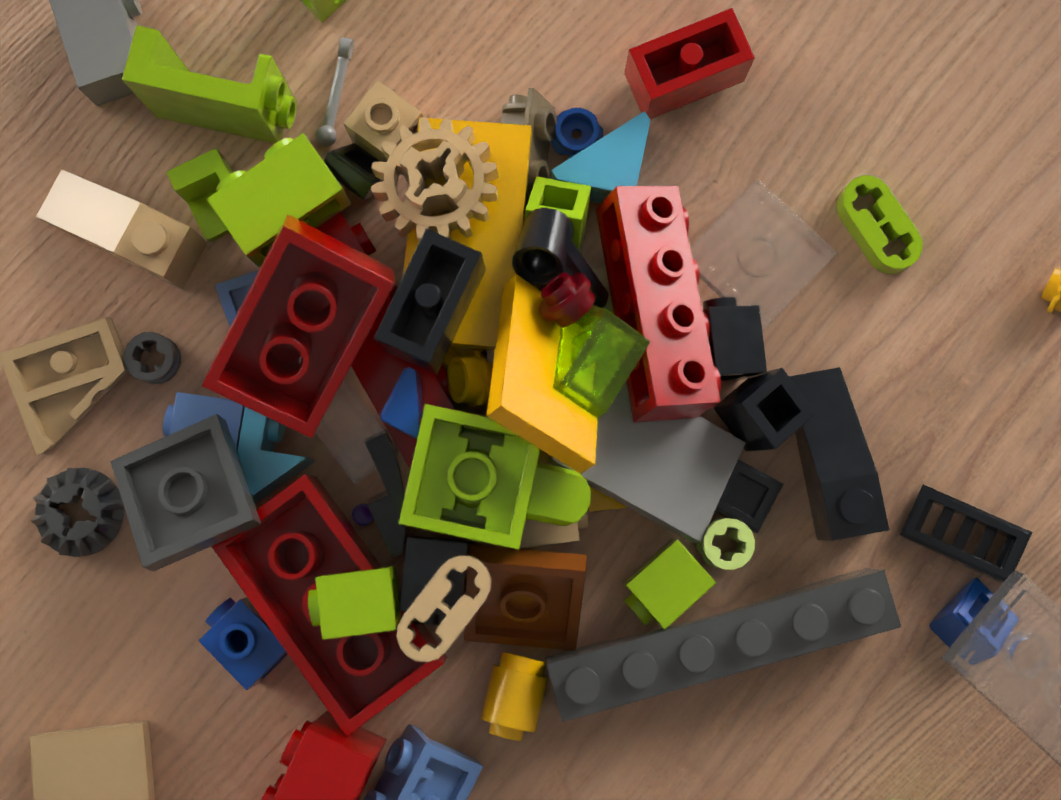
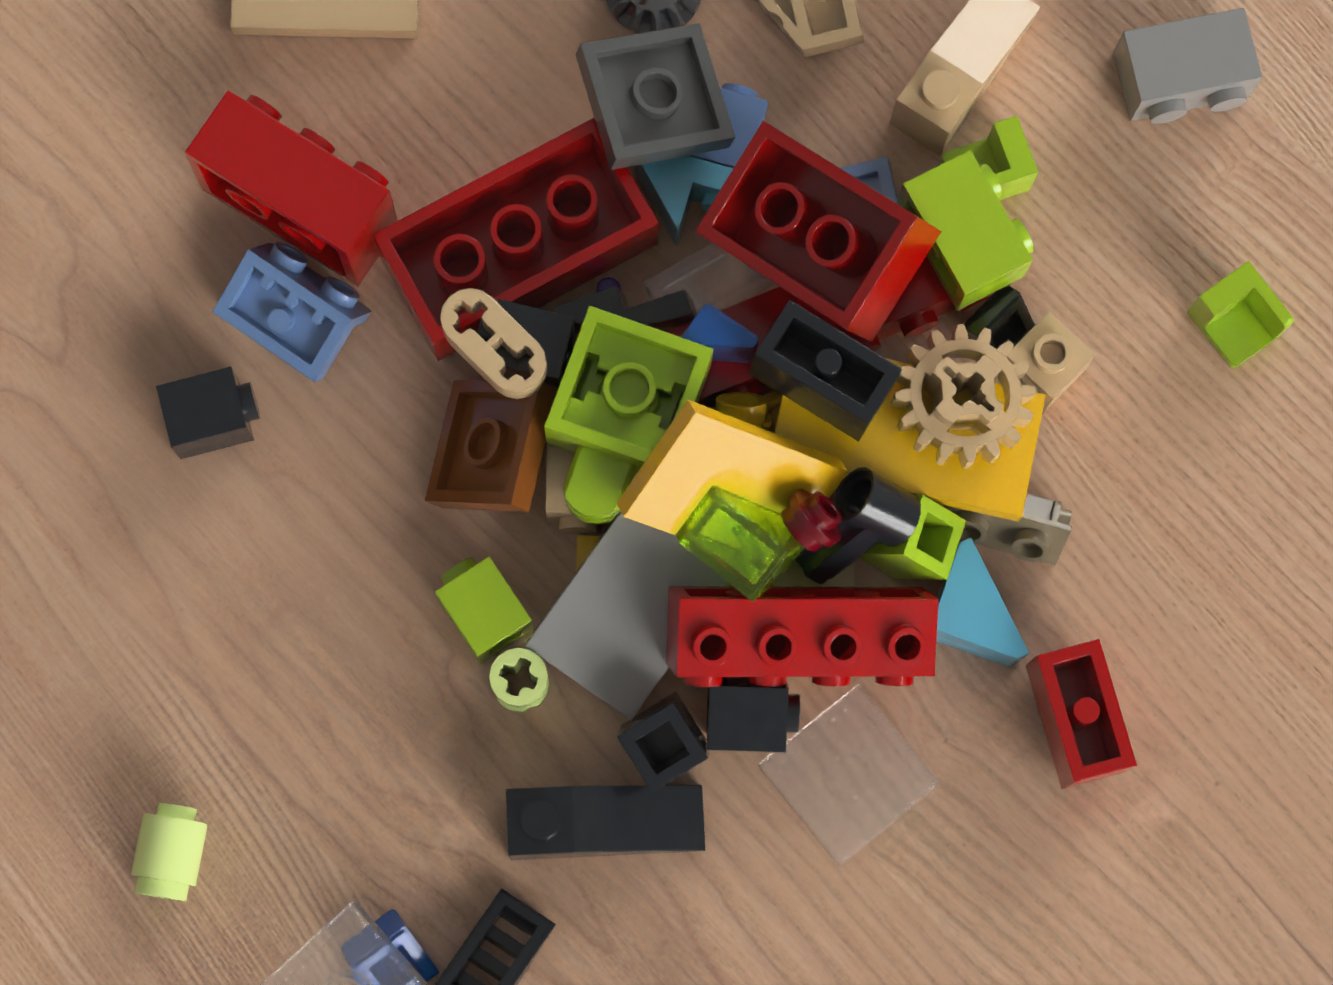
camera: 90 degrees right, 5 degrees down
lime panel [122,25,297,143] -> none
dark grey bush [124,332,181,384] -> none
blue brick [198,597,288,691] -> none
lime brick [308,566,402,640] -> none
light grey hinge [315,37,354,147] -> none
yellow brick [480,652,548,741] -> none
dark grey arch [546,568,901,722] -> none
blue plate [551,108,604,158] -> none
black tile [715,459,784,533] -> none
lime beam [837,175,923,274] -> none

